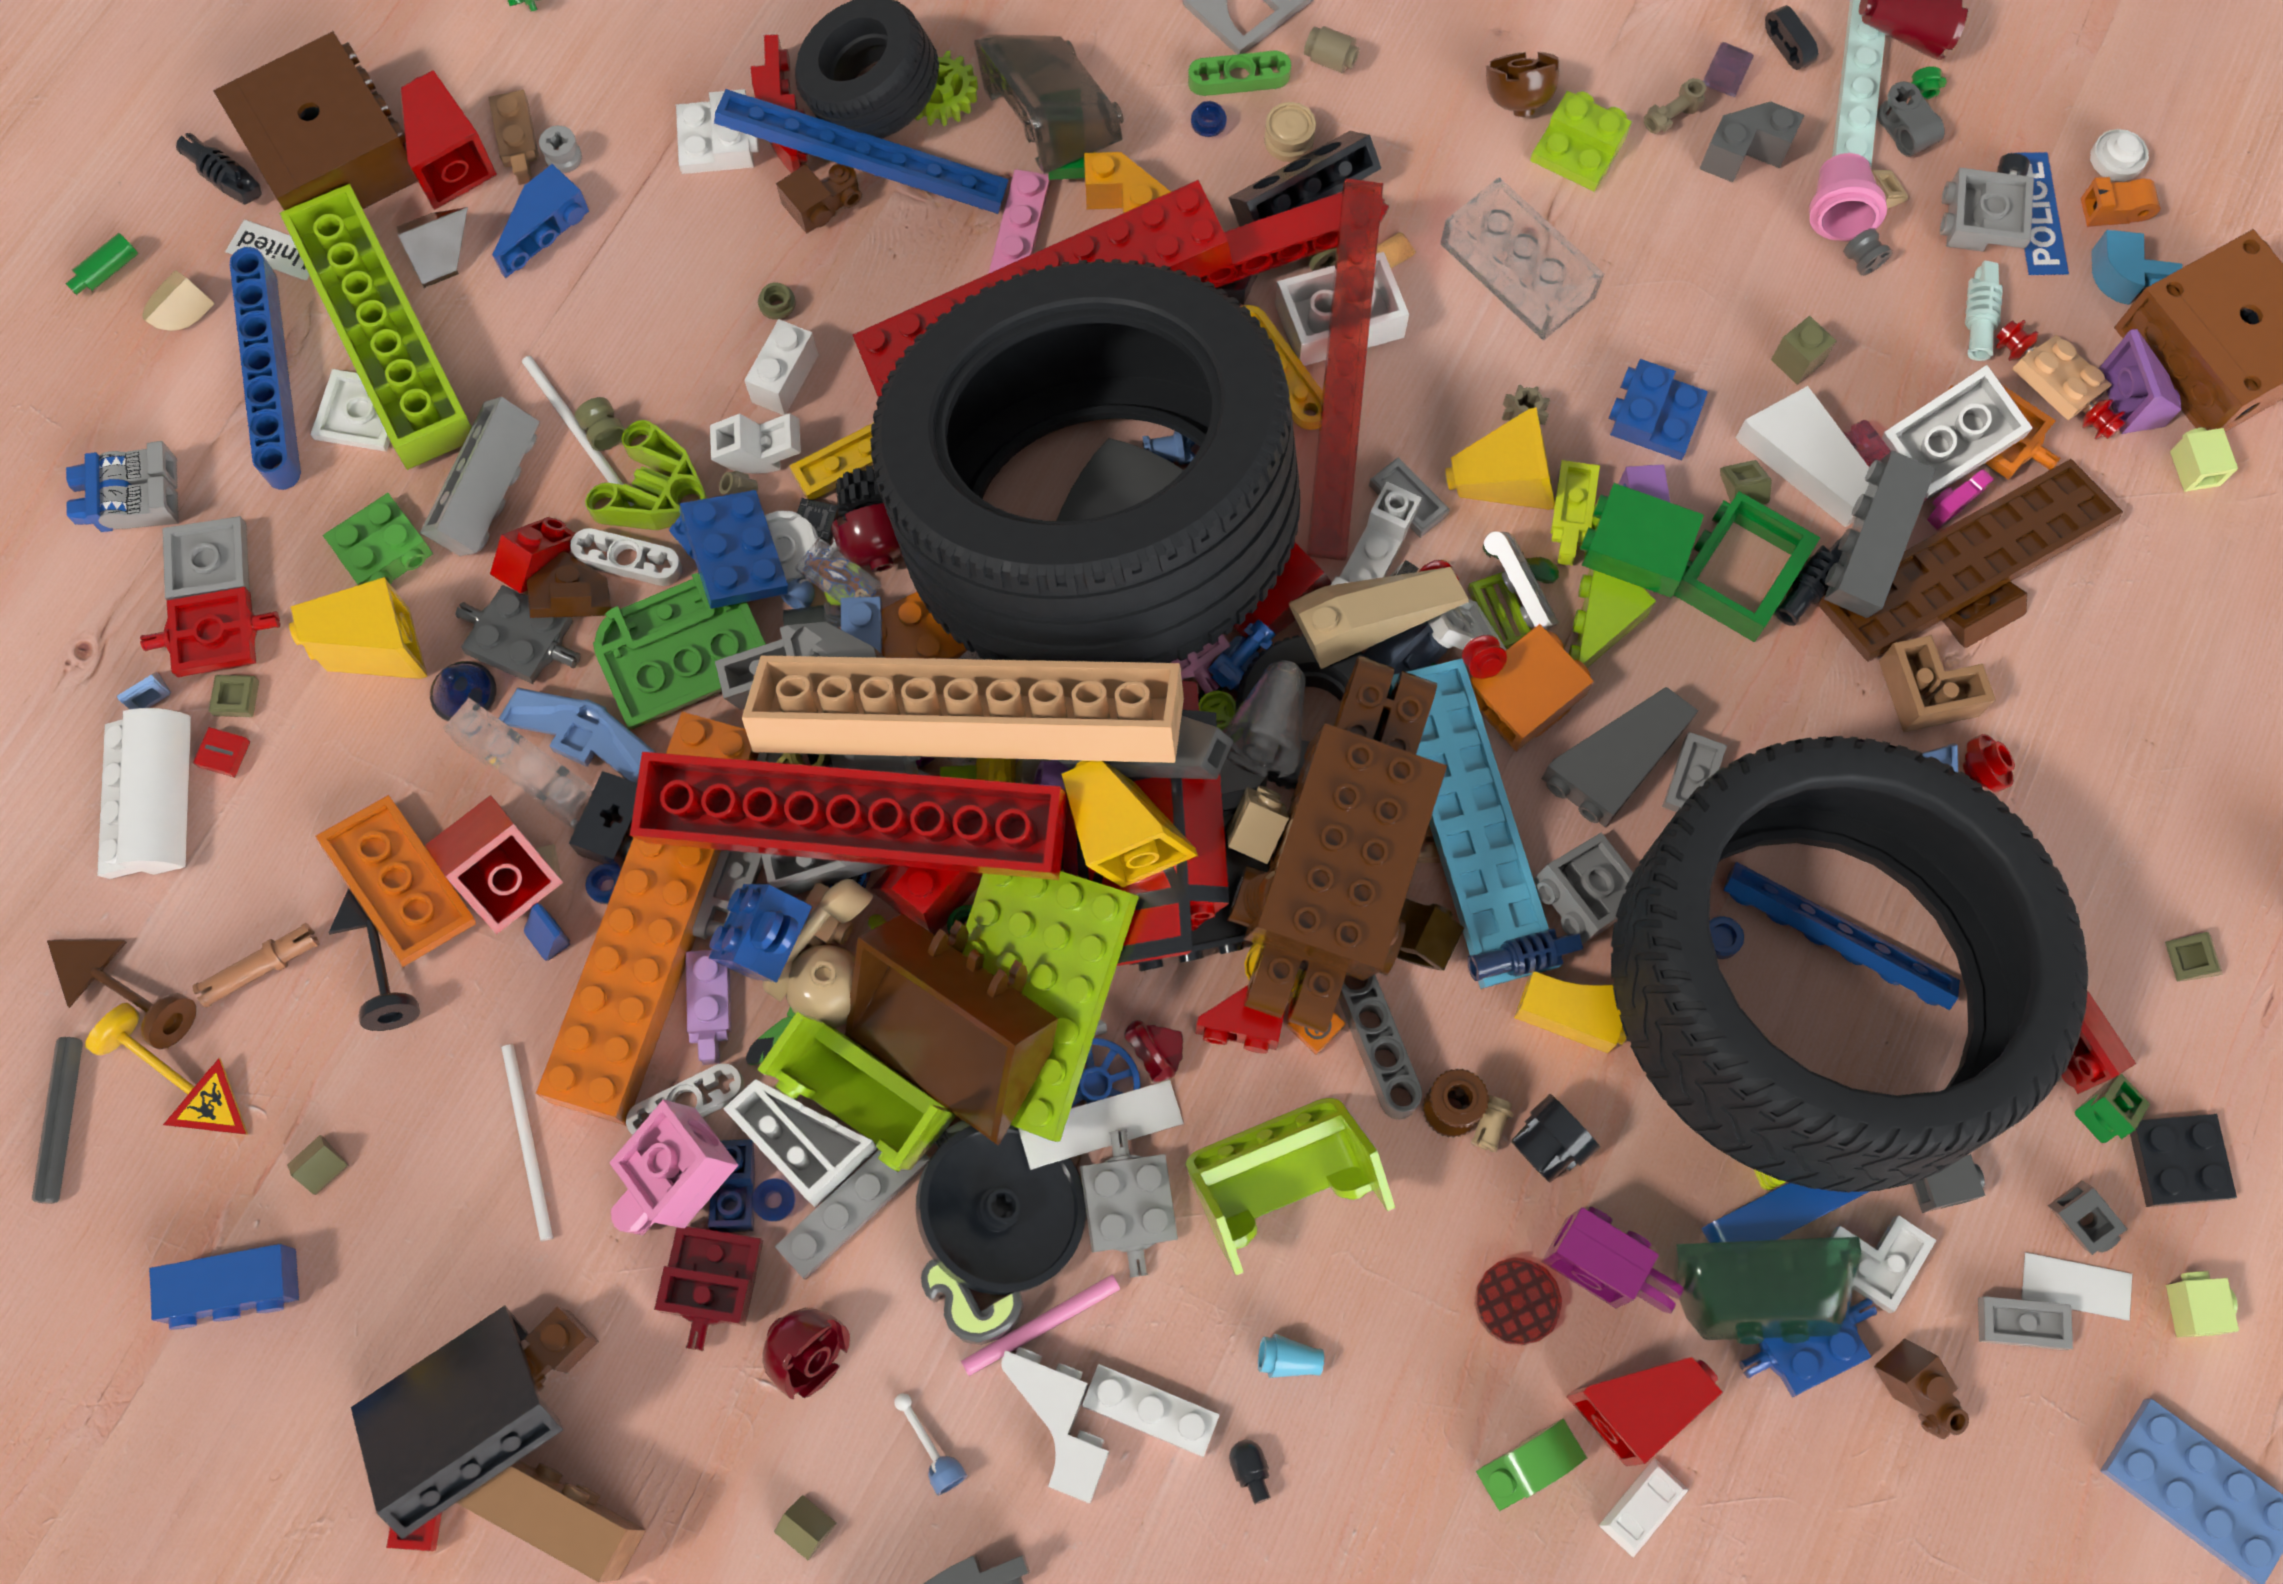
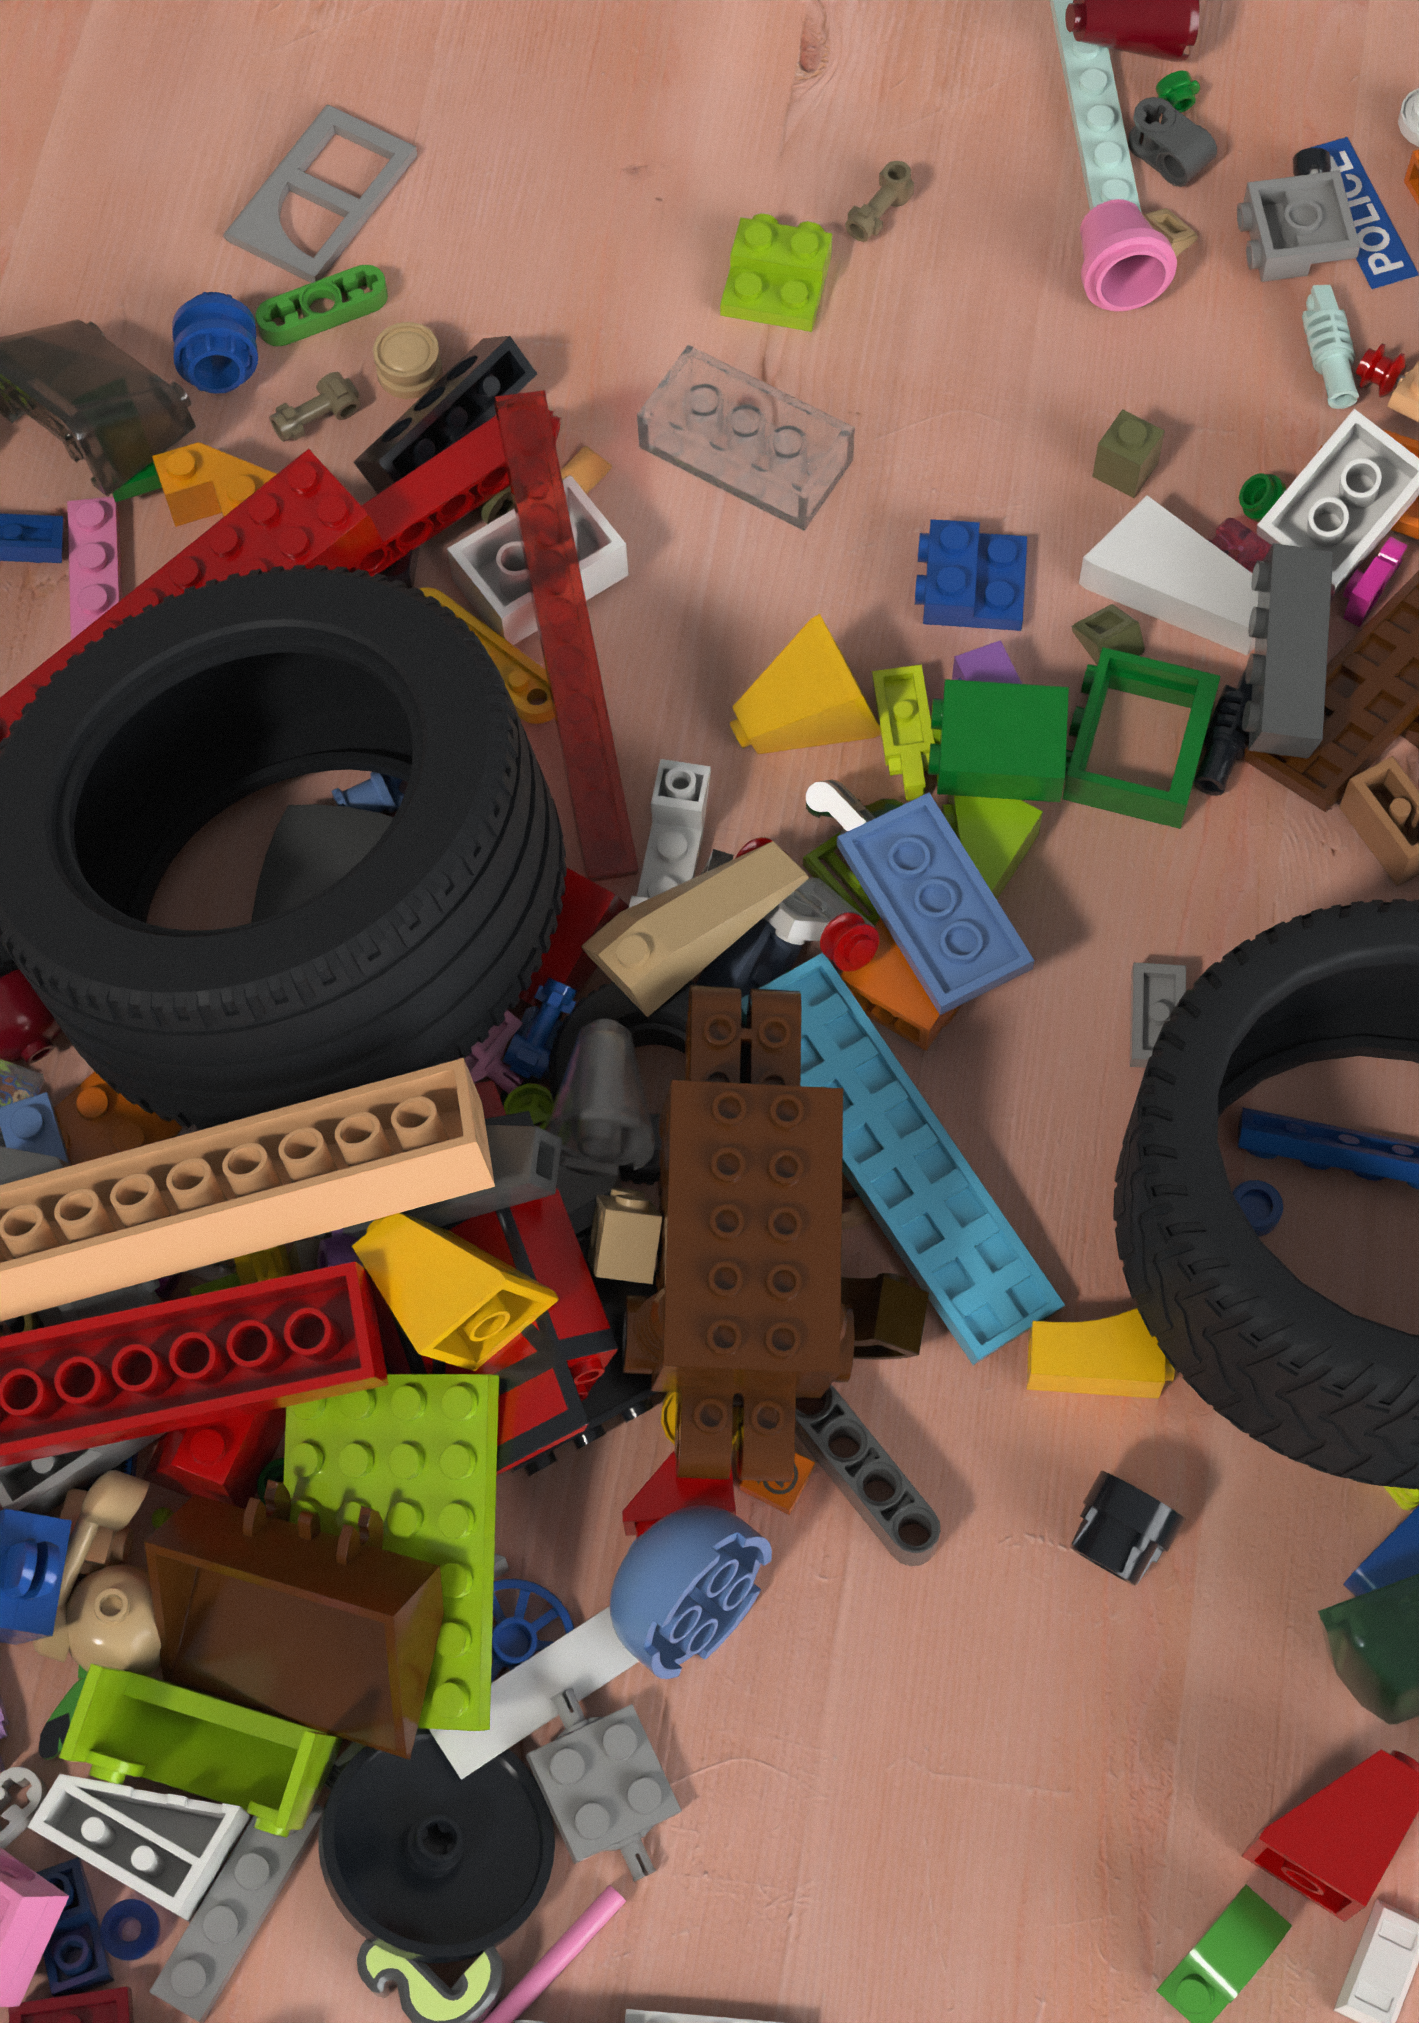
camera: 15 degrees left, 5 degrees down
dark red piece [1124,1020,1183,1083] -> none
lime windscreen [1186,1098,1395,1275] -> none
clear blue plate [1191,101,1227,137] -> none
medium azure cone [1258,1334,1324,1378] -> none
dark tan brick [1304,26,1360,73] -> none
light grey tile [1369,458,1450,538] -> none
reddish brown hose [1422,1068,1489,1138] -> none
dark blue hinge [1467,929,1583,981] -> none
tan pin [1471,1095,1514,1152] -> none
clear red tile [1474,1257,1562,1346] -> none
reddish brown cylinder [1486,52,1559,117] -> none
dark tan gear [1502,385,1550,425] -> none
light grey plate [1533,832,1633,944] -> none
dark grey slope [1541,687,1698,827] -> none
magenta brick [1541,1207,1684,1314] -> none
dark grey brick [1700,101,1804,183] -> none
clear purple slope [1703,42,1754,98] -> none
black beam [1765,5,1818,70] -> none
dark grey wheel [1843,228,1892,276] -> none
none -> blue piece [172,292,258,394]
none -> dark tan bar [269,372,361,442]
none -> medium blue cylinder [610,1505,772,1679]
none -> medium blue plate [837,792,1035,1015]
none -> green plate [1239,473,1286,522]

